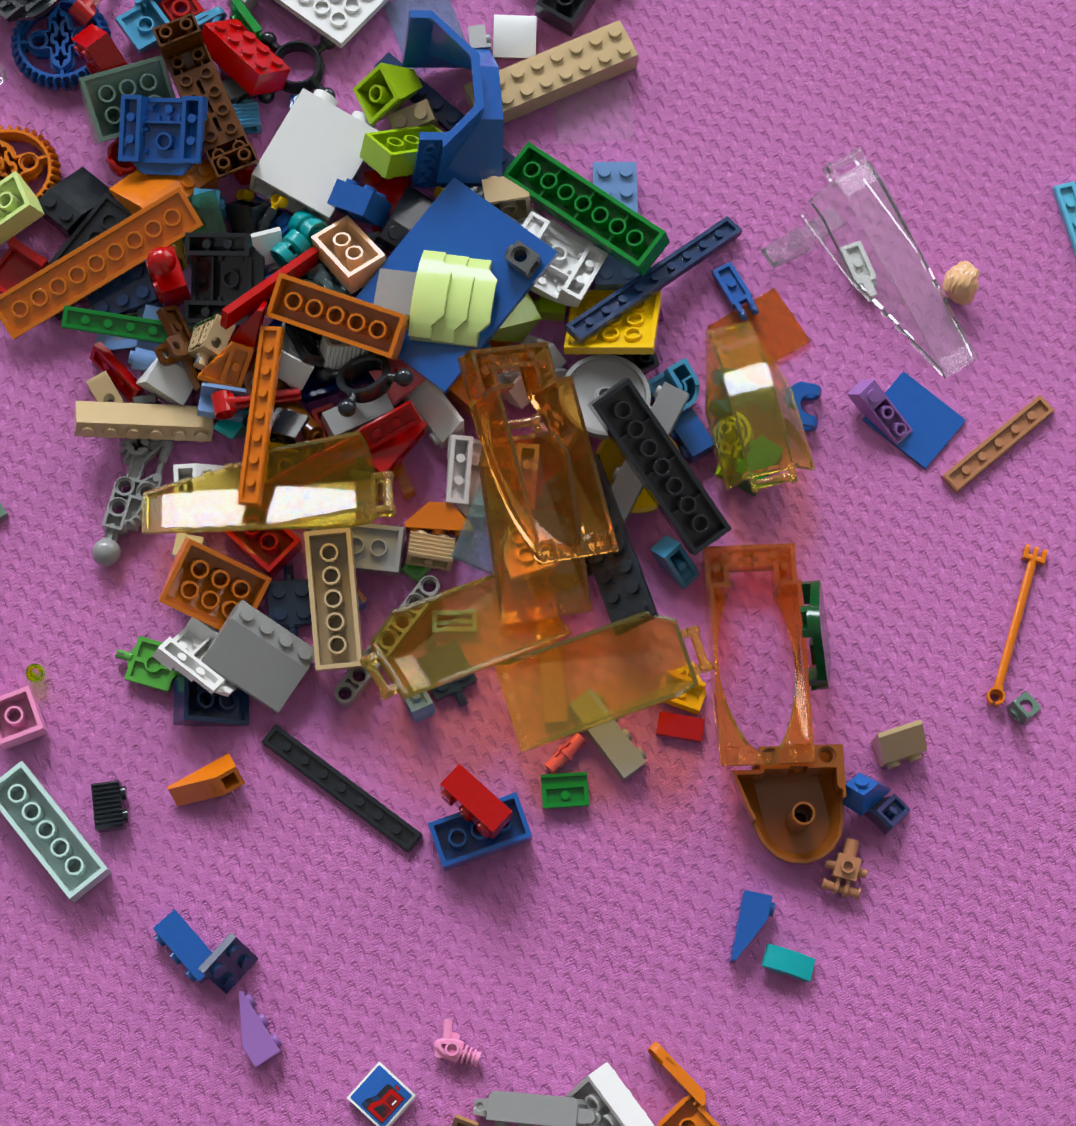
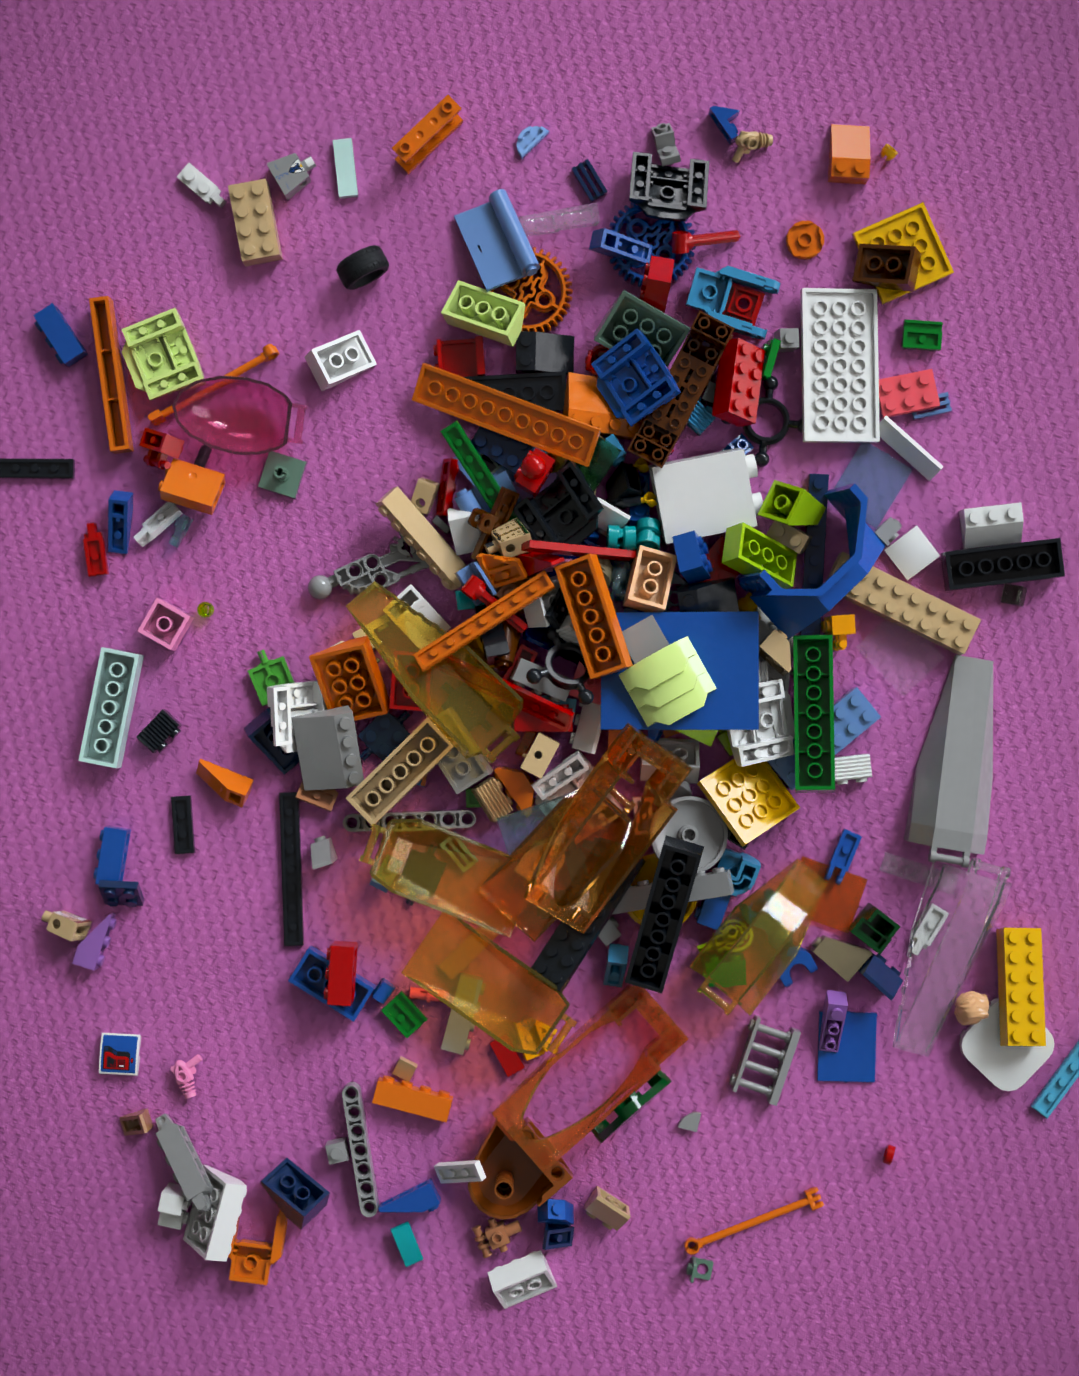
camera: 60 degrees right, 15 degrees up
dark grey brick [504,240,542,280] -> none
dark blue plate [565,216,742,344] -> none
nougat tile [941,395,1055,494] -> none
none -> tan torso [41,910,92,941]
none -> black tile [171,795,195,854]
none -> dark blue slope [260,1158,330,1229]
none -> nougat wing [295,782,338,812]
none -> light grey slope [310,835,338,870]
none -> light grey brick [325,1137,350,1165]
none -> light grey beam [342,1082,379,1217]
none -> blue brick [372,978,395,1004]
none -> orange brick [372,1076,453,1123]
none -> tan slope [392,1056,418,1081]
none -> white plate [434,1160,486,1184]
none -> white slope [487,1250,557,1309]
none -> tan brick [520,732,560,779]
none -> blue slope [589,228,653,264]
none -> light grey brick [599,916,621,947]
none -> light grey tile [678,1112,701,1132]
none -> light grey fence [729,1015,801,1106]
none -> dark tan slope [810,935,873,982]
none -> light orange brick [821,614,856,651]
none -> white brick [835,754,872,785]
none -> dark green plate [849,902,901,954]
none -> dark blue slope [858,954,903,1000]
none -> red tile [883,1144,896,1165]
none -> light grey windscreen [904,655,993,868]
none -> white tile [959,998,1054,1091]
none -> yellow brick [996,928,1046,1046]

